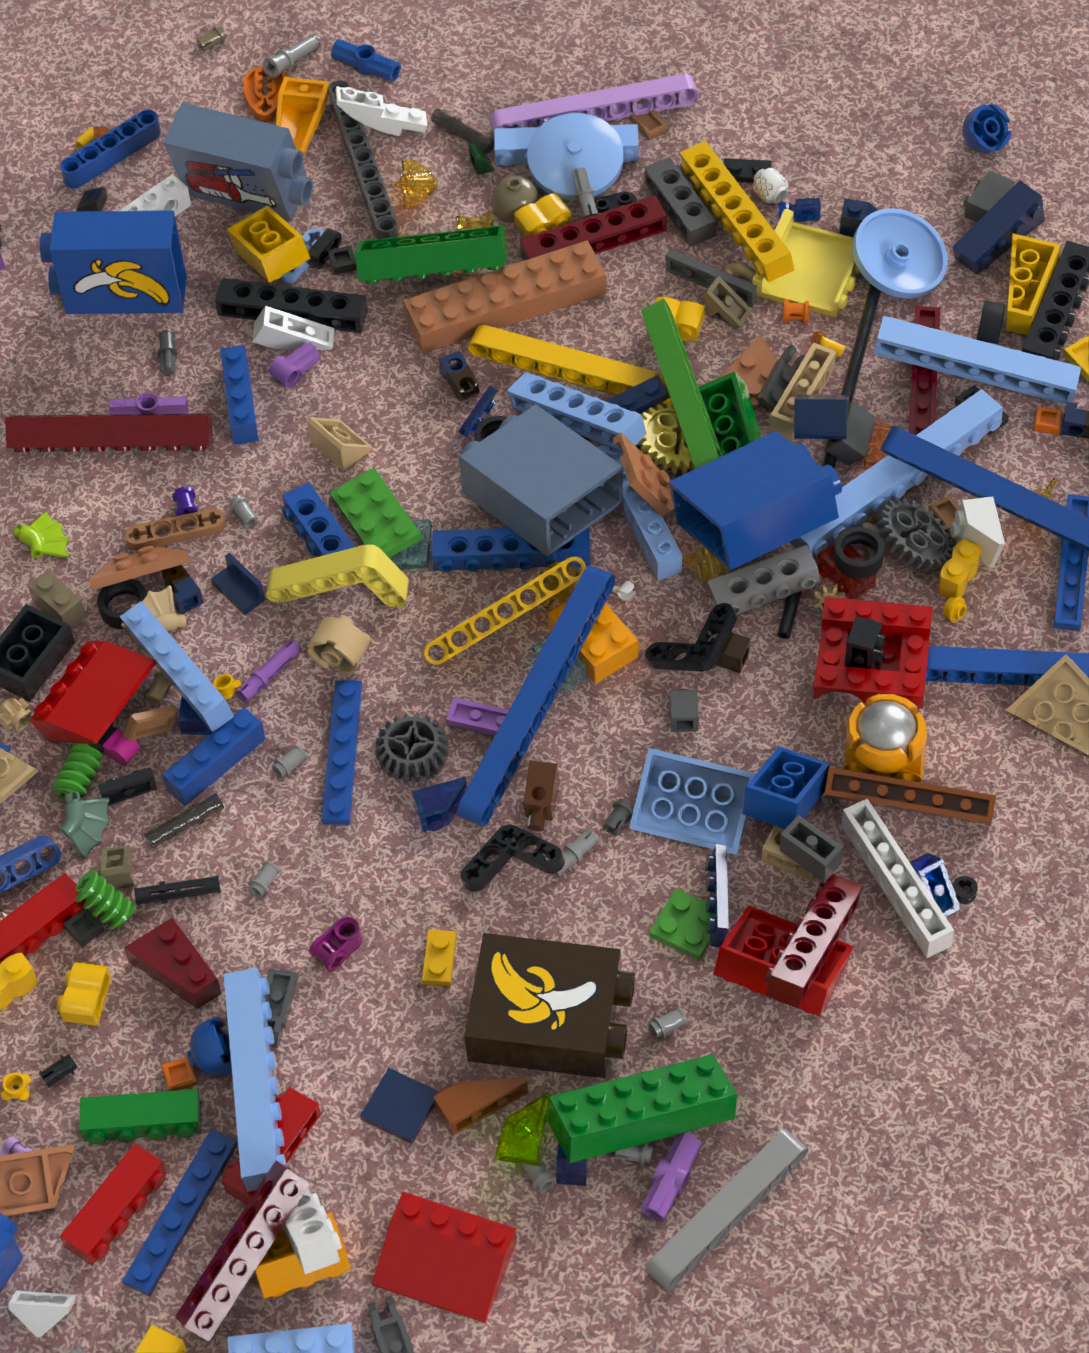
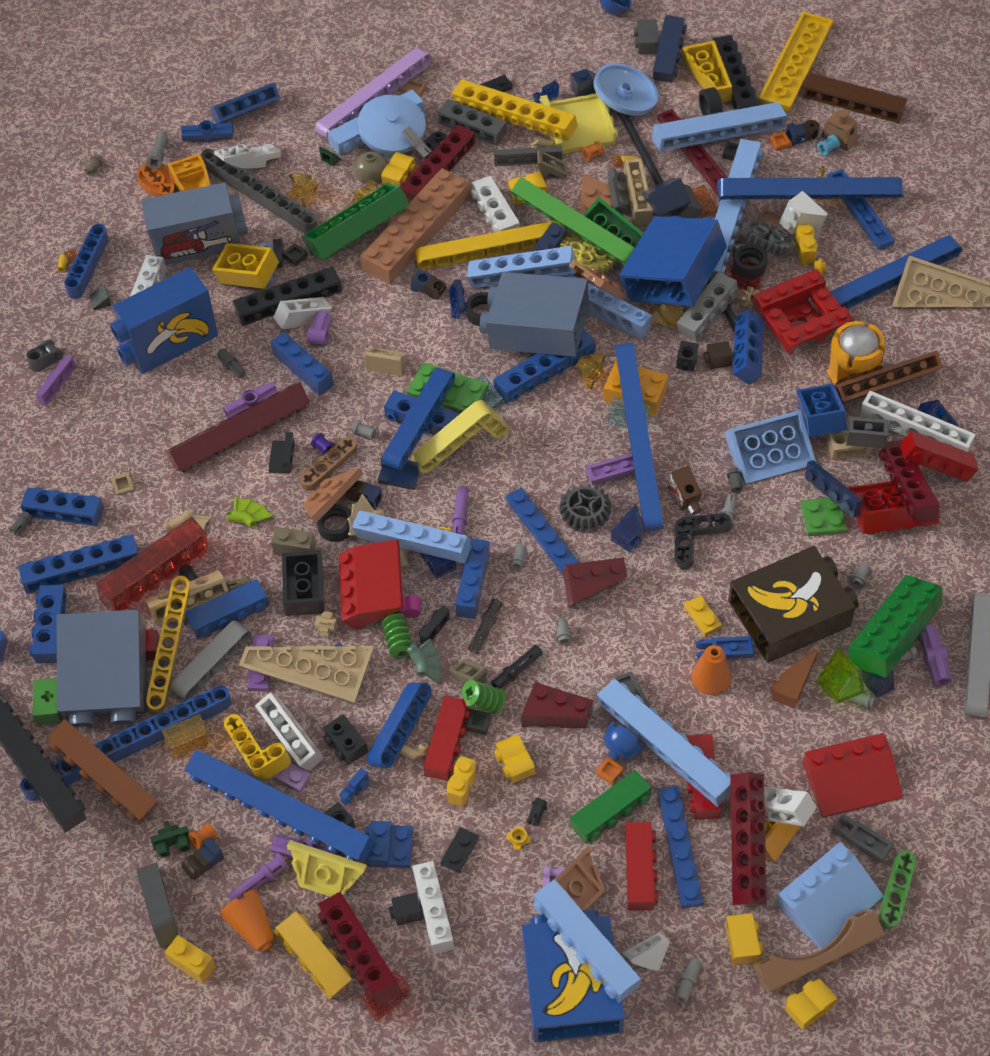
camera: 35 degrees left, 0 degrees up
medium nougat tile [123,705,179,741] -> none
tan brick [307,615,371,675] -> none
magenta piece [309,917,363,972] -> none
dark blue tile [360,1068,438,1144] -> none
yellow beam [424,557,586,665] -> none
clear smoke pin [431,108,495,154] -> none
black beam [645,603,737,672] -> none
dark grey brick [670,689,699,732] -> none
white head [752,168,788,204] -> none
black brick [845,616,886,669] -> none
black bush [952,876,978,904] -> none
none -> blue brick [210,82,281,123]
none -> black panel [269,432,295,473]
none -> blue beam [382,367,455,470]
none -> white brick [470,176,520,233]
none -> dark red wedge [562,557,627,608]
none -> black brick [676,341,699,371]
none -> orange cone [691,645,732,695]
none -> blue hinge [696,636,754,659]
none -> blue brick [733,309,764,384]
none -> red brick [900,431,979,483]

